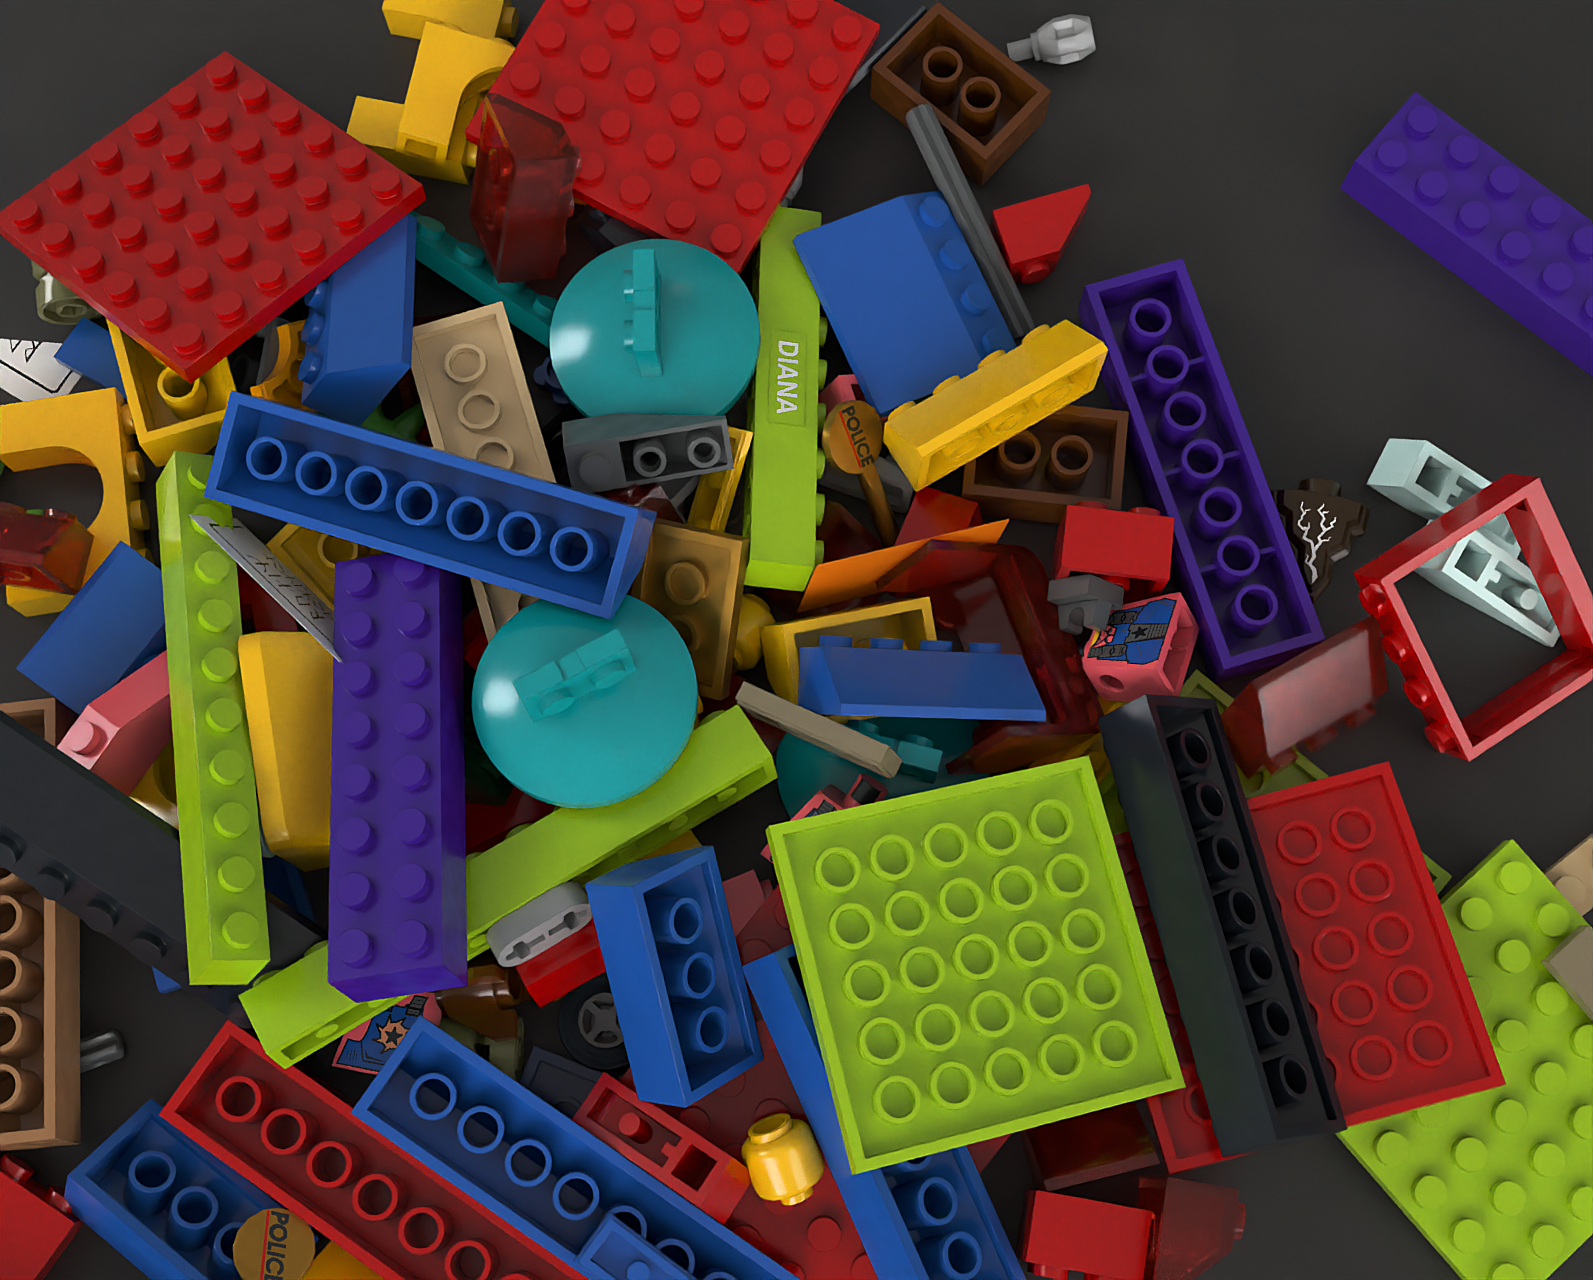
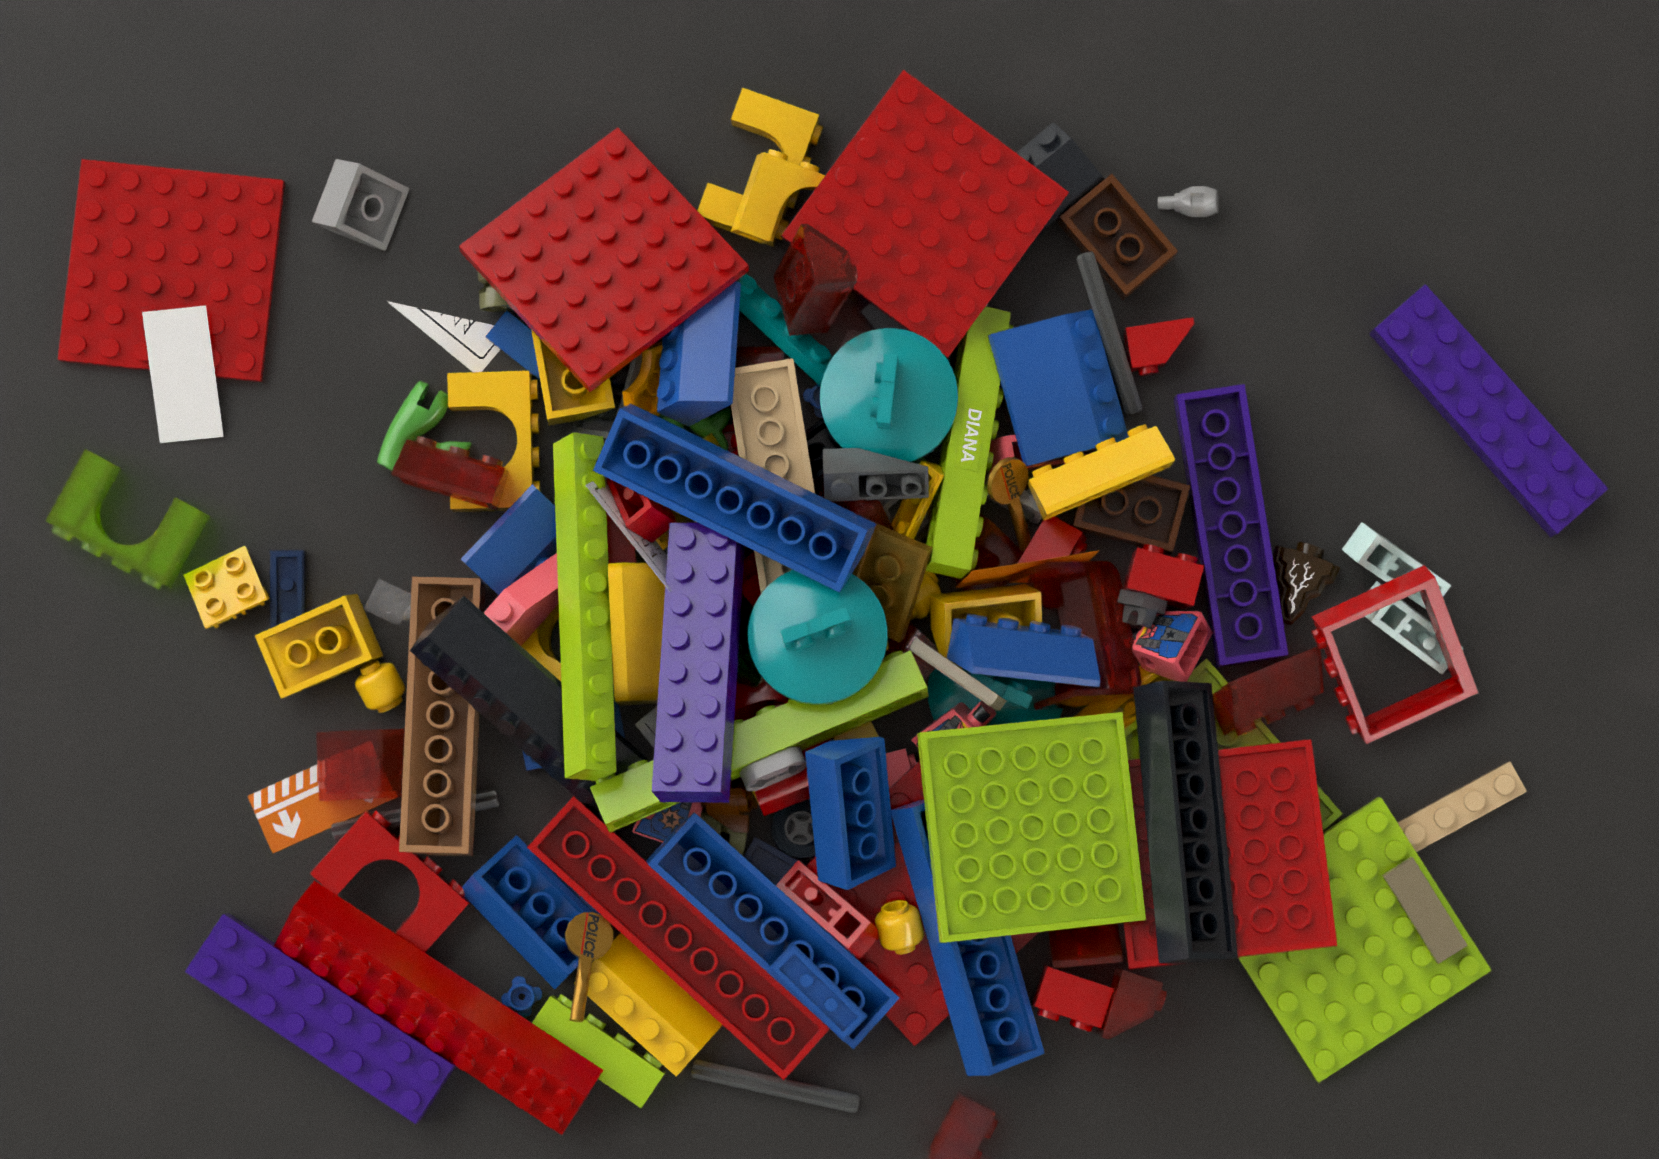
camera: 10 degrees right, 10 degrees up
none -> red slope [606,478,677,543]

